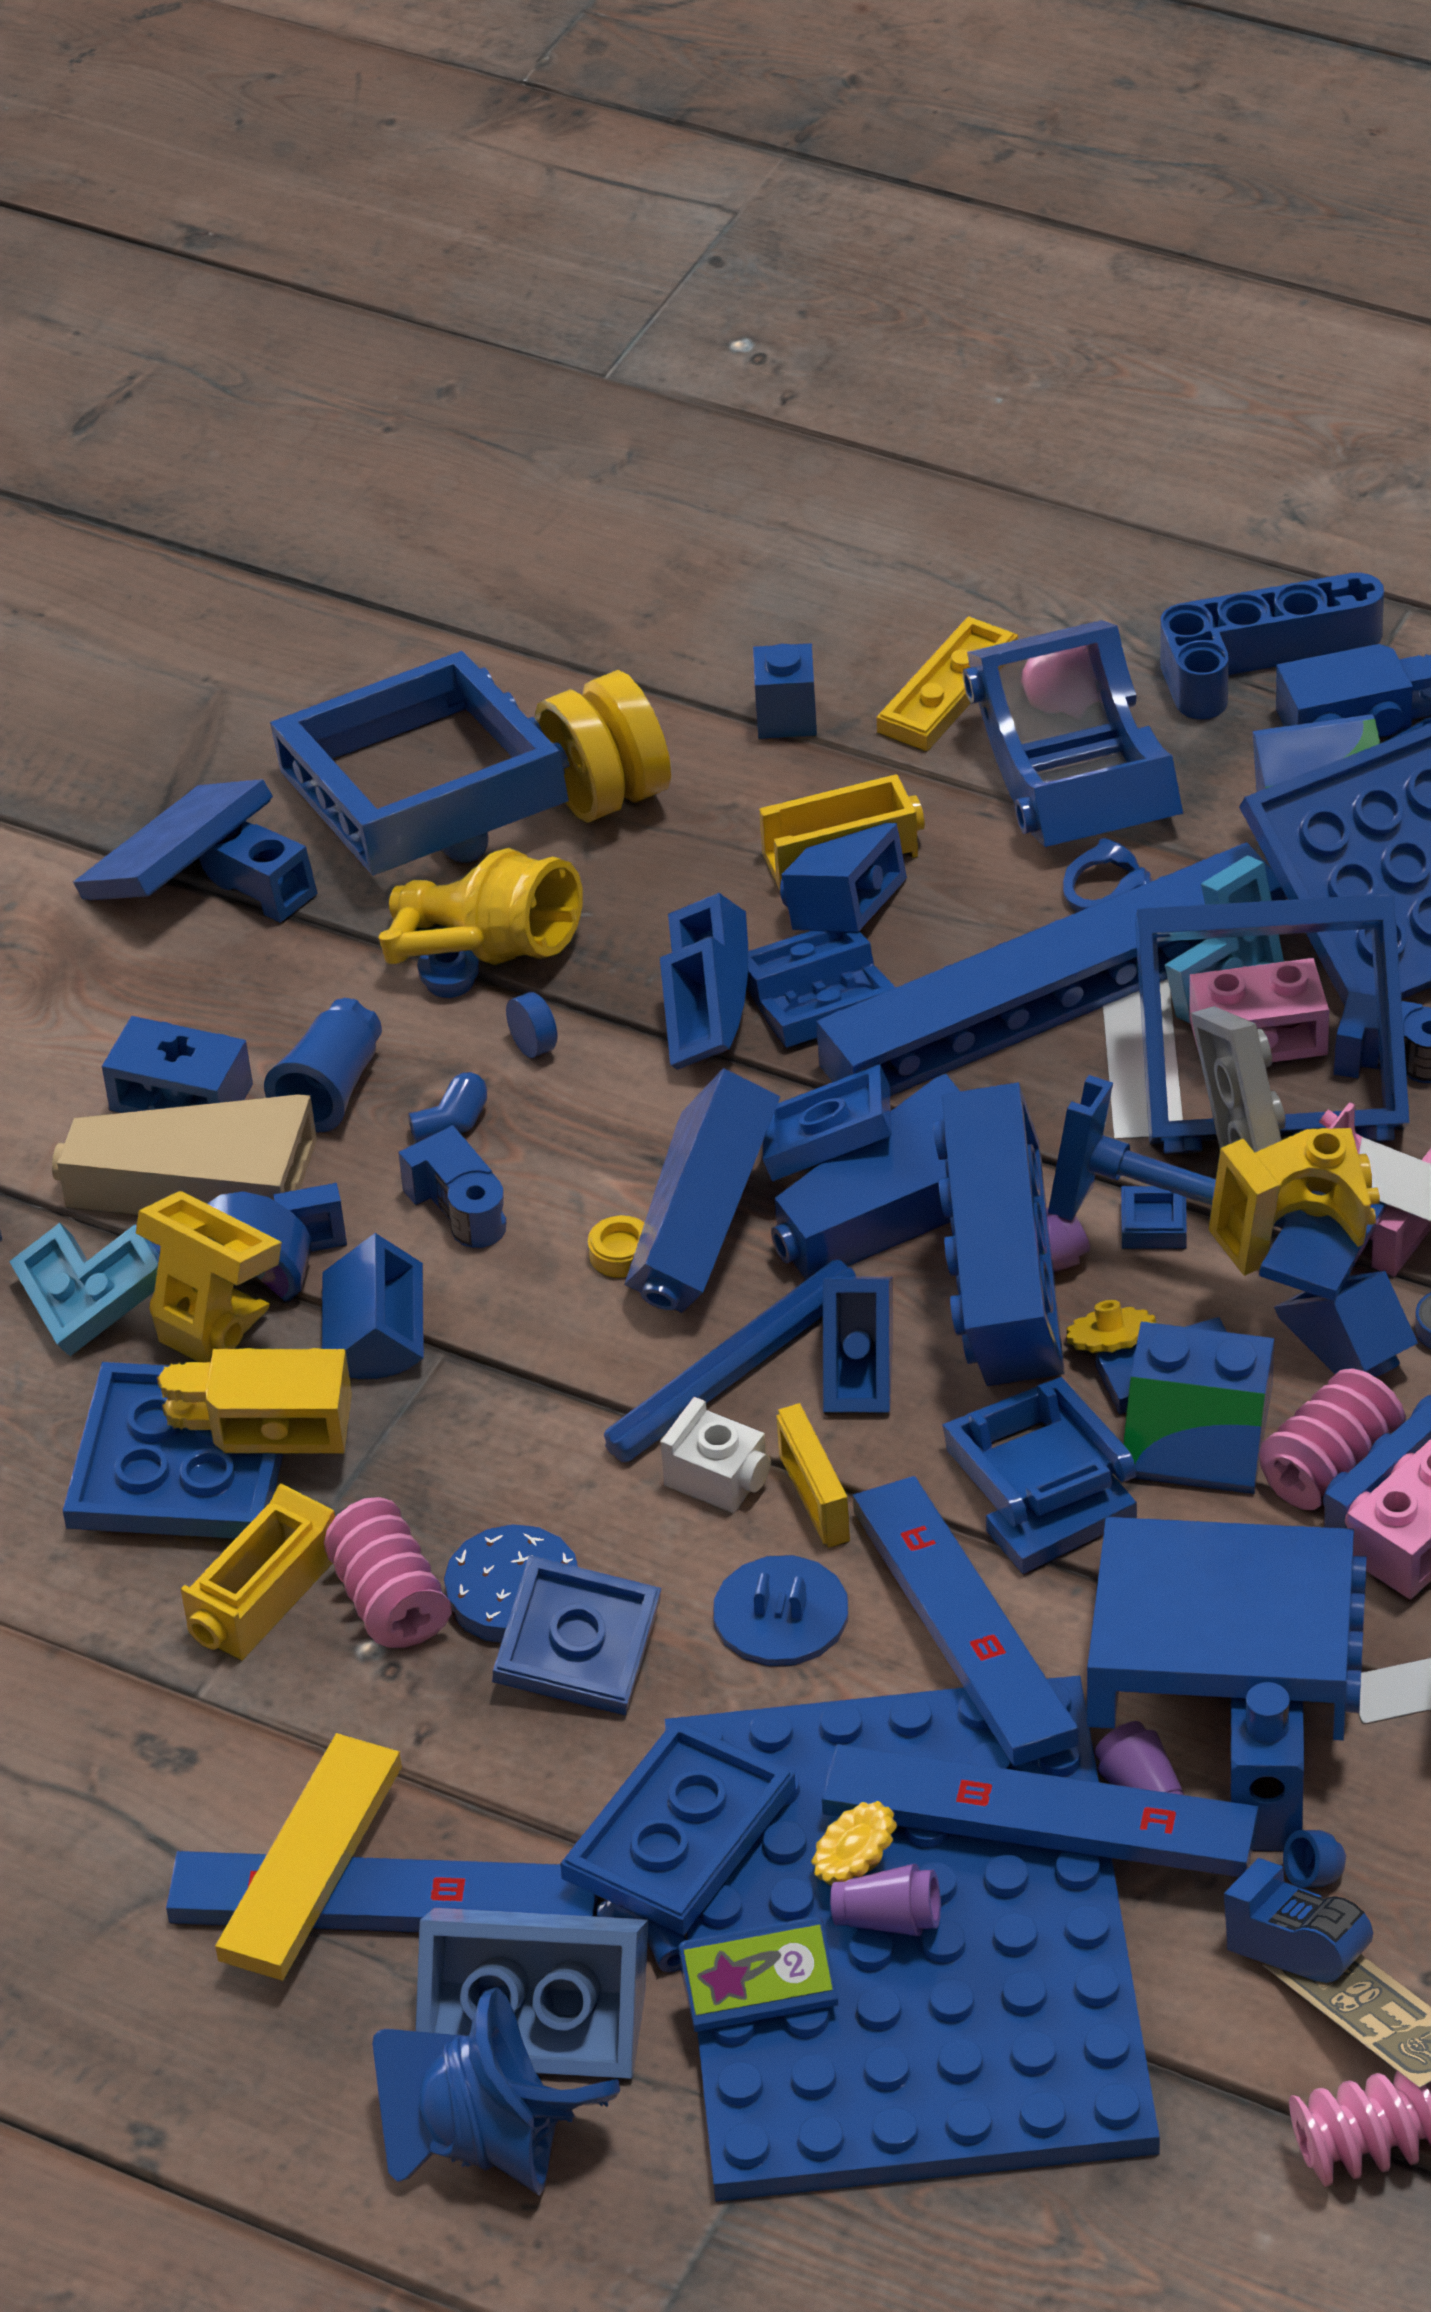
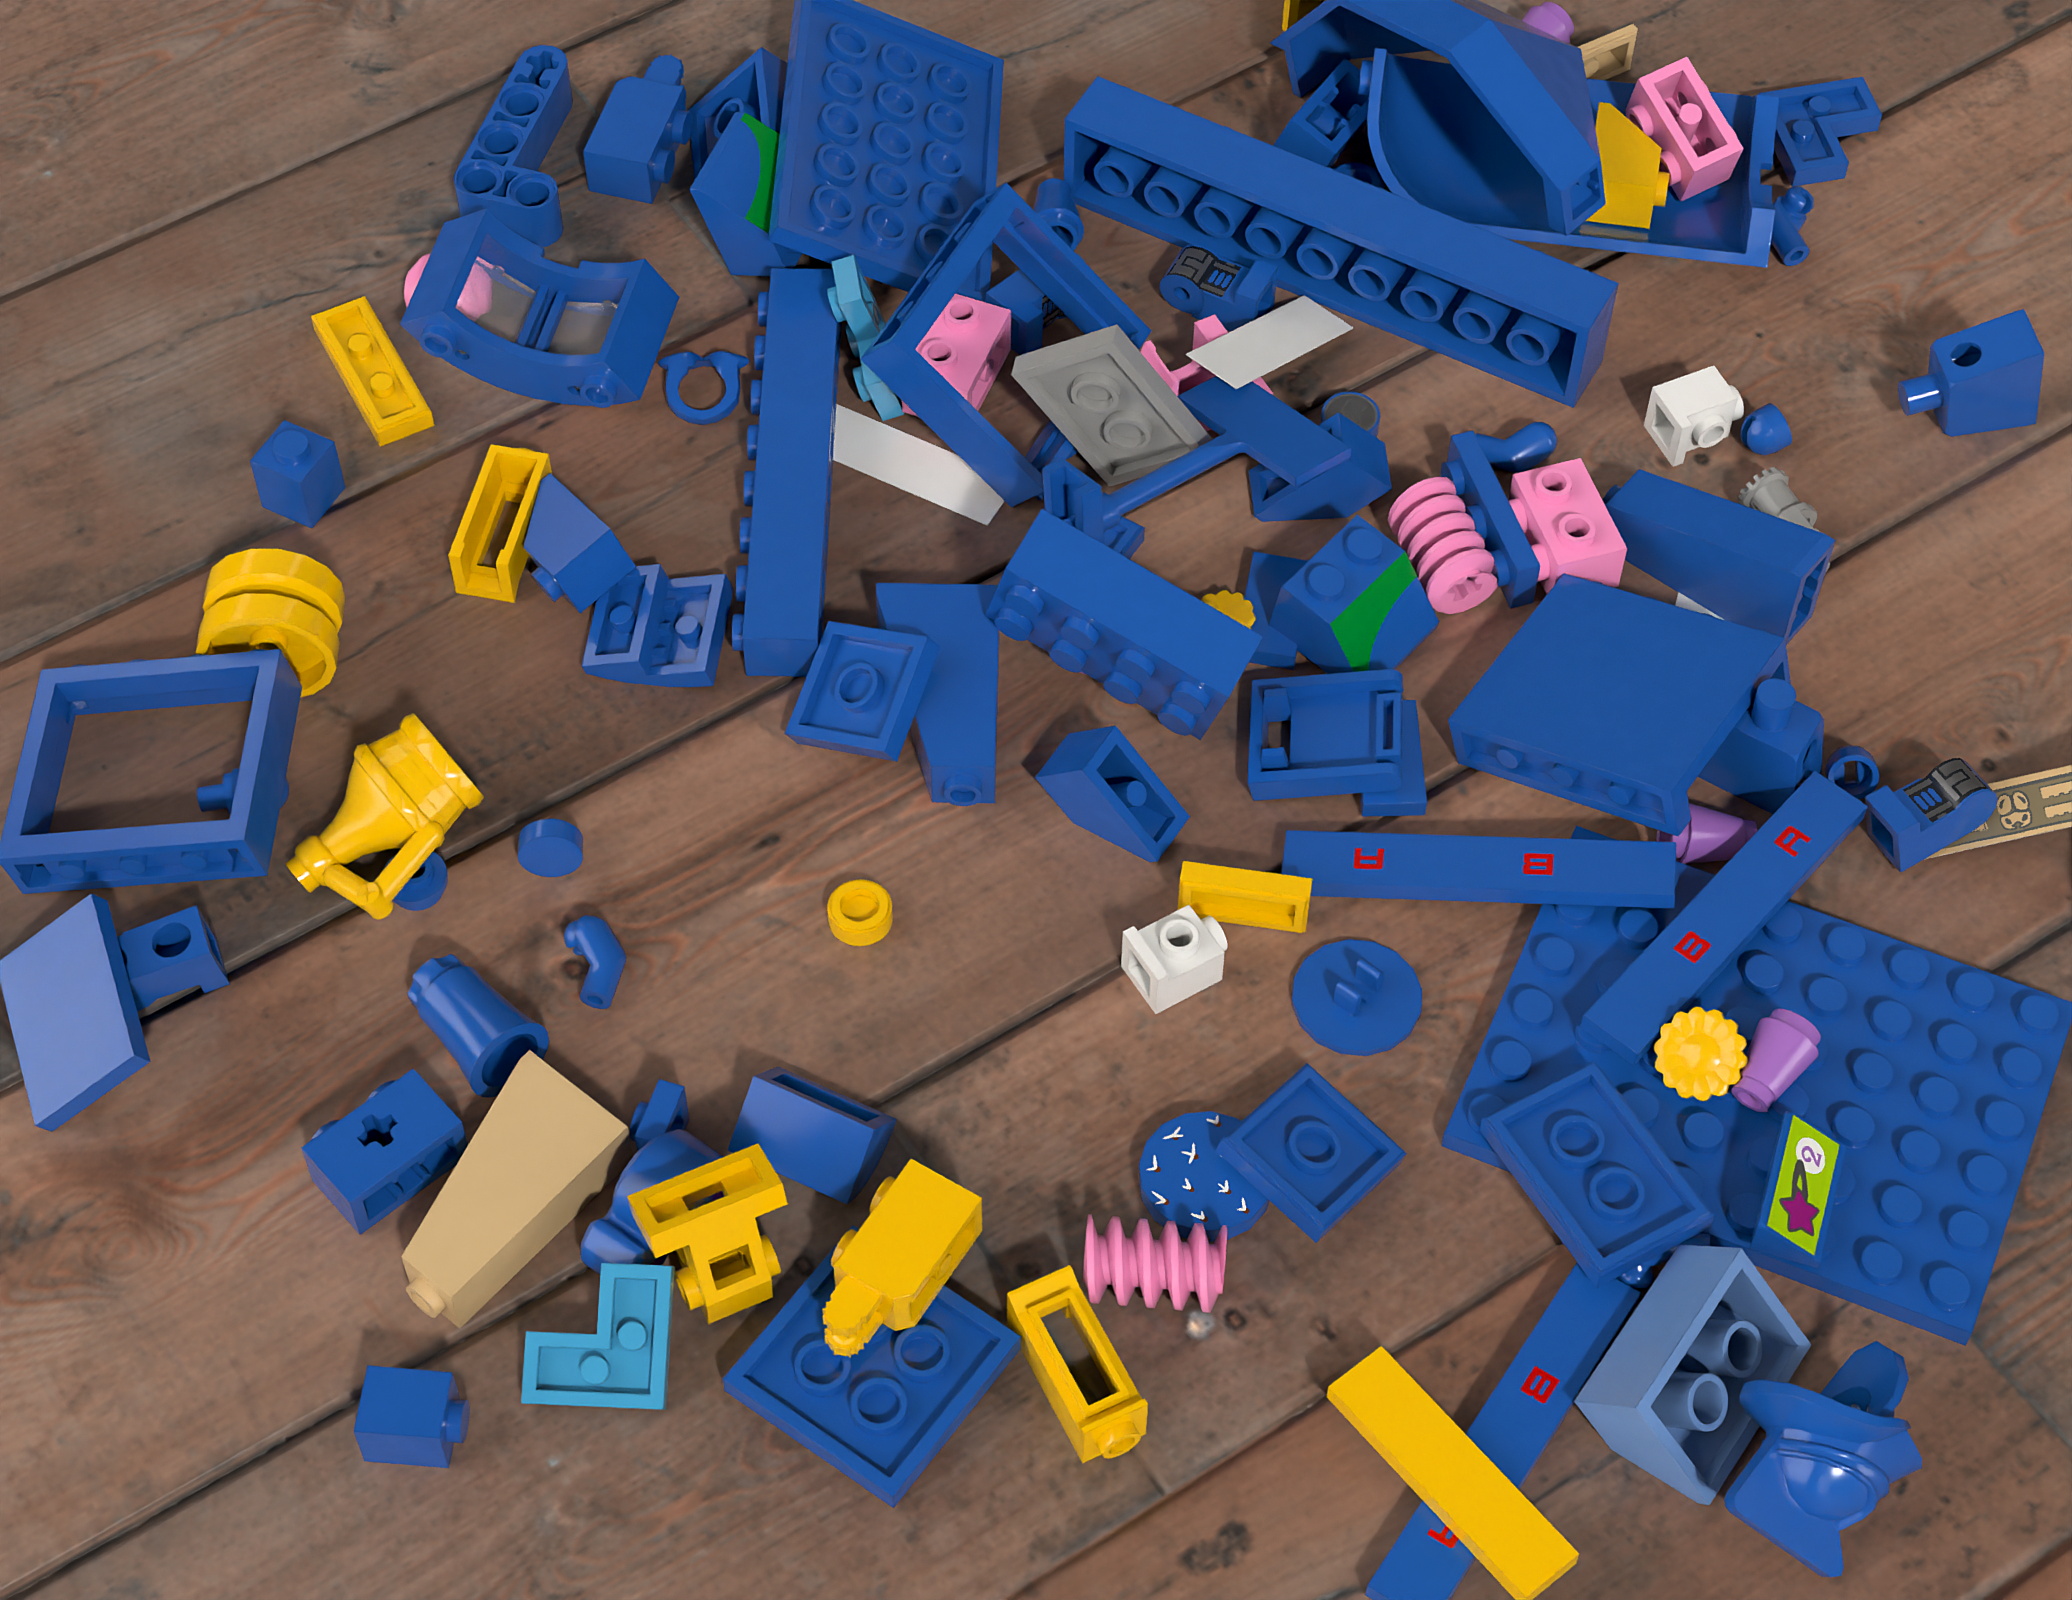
camera: 65 degrees left, 10 degrees up
blue leg [398,1125,507,1248] -> none
blue axle [604,1260,857,1462] -> none
blue slope [624,1068,781,1313] -> none
blue slope [660,893,748,1070] -> none
yellow tile [1208,1128,1380,1276] -> none

